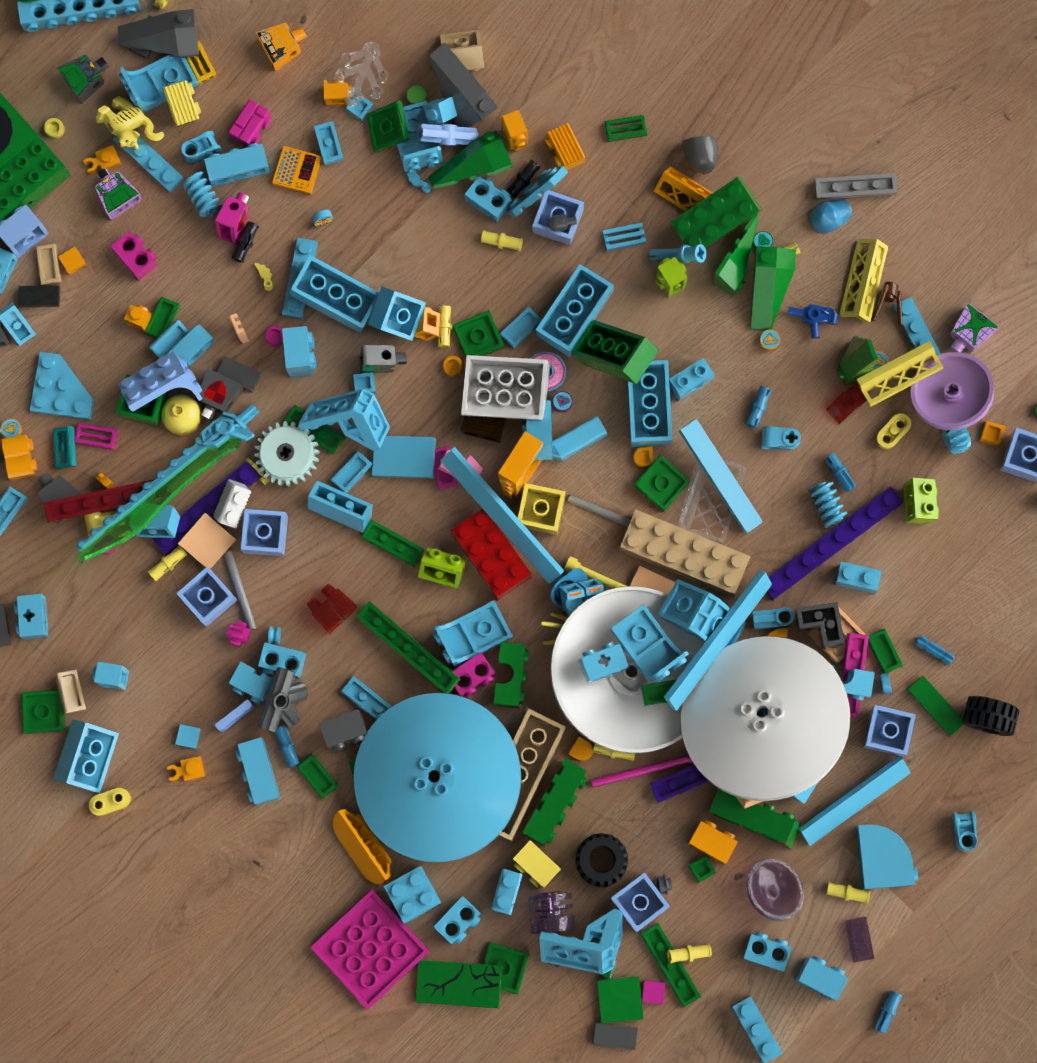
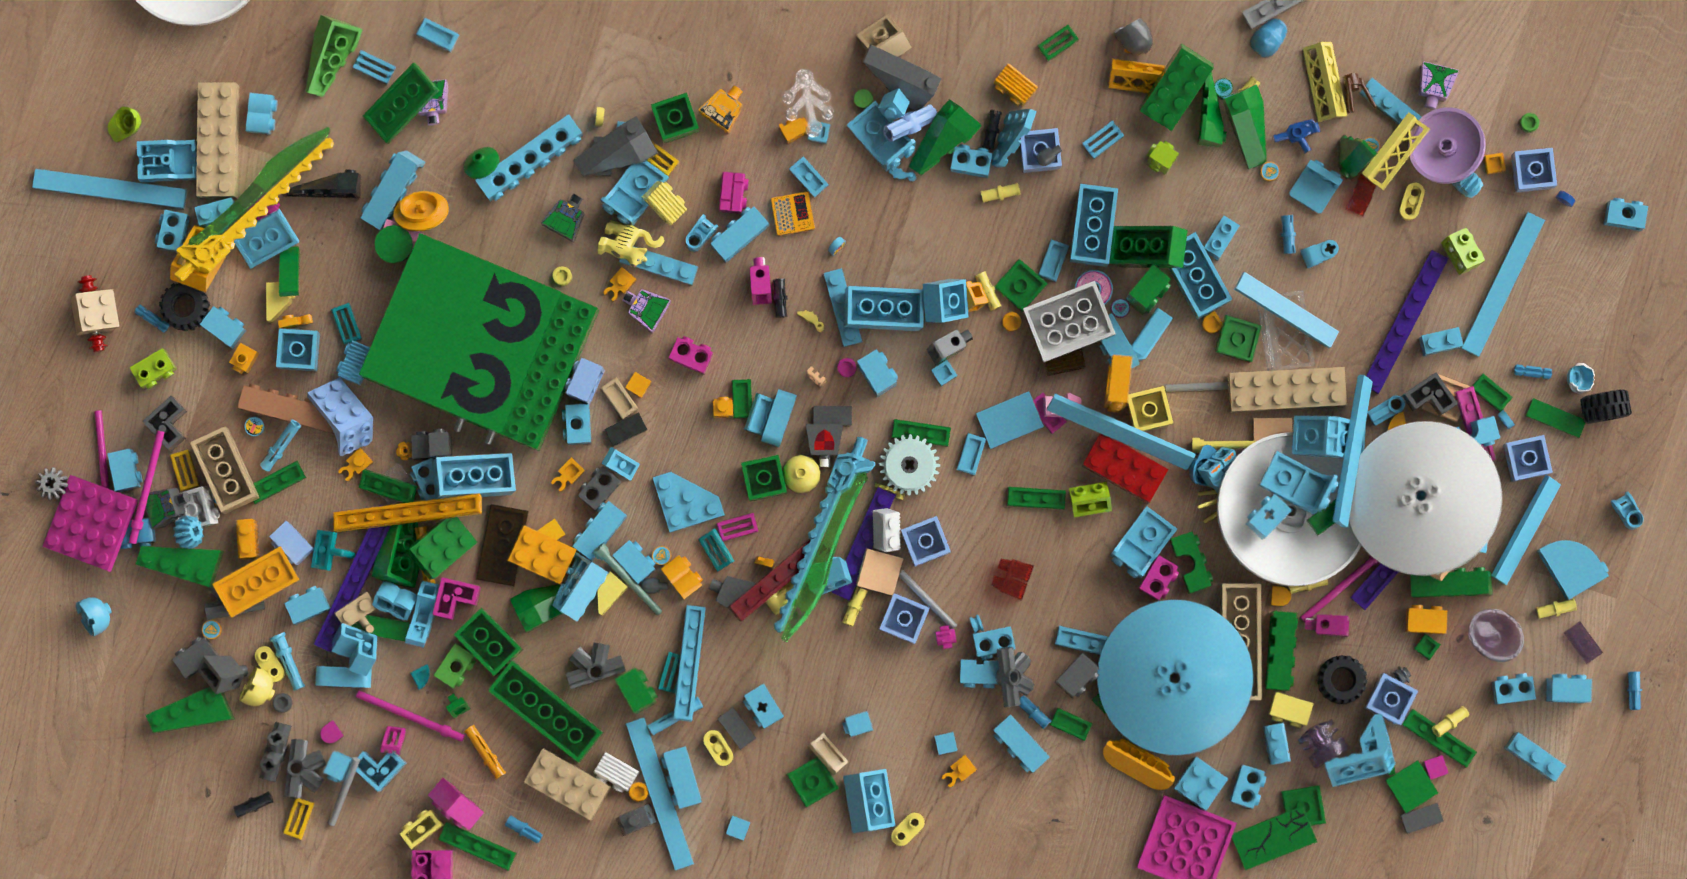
camera: 30 degrees left, 5 degrees up
light blue bracket [118,351,203,412] -> none
medium azure piece [183,171,223,217] -> none
light blue tile [215,699,254,732] -> none
medium azure bracket [299,389,390,451] -> none
medium azure brick [308,481,373,533] -> none
green plate [356,601,461,694] -> none
green tile [366,101,409,153] -> none
light orange brick [500,110,528,151] -> none
medium azure pin [649,244,706,263] -> none
medium azure piece [808,482,847,527] -> none
dark azure axle [824,453,856,492] -> none
none -> green brick [651,92,700,144]
none -> green brick [1125,264,1171,315]
none -> medium azure bracket [1289,160,1343,214]
none -> dark pink torso [1305,614,1350,637]
none -> medium azure tile [1461,212,1545,357]
none -> medium azure hair [1567,363,1595,394]

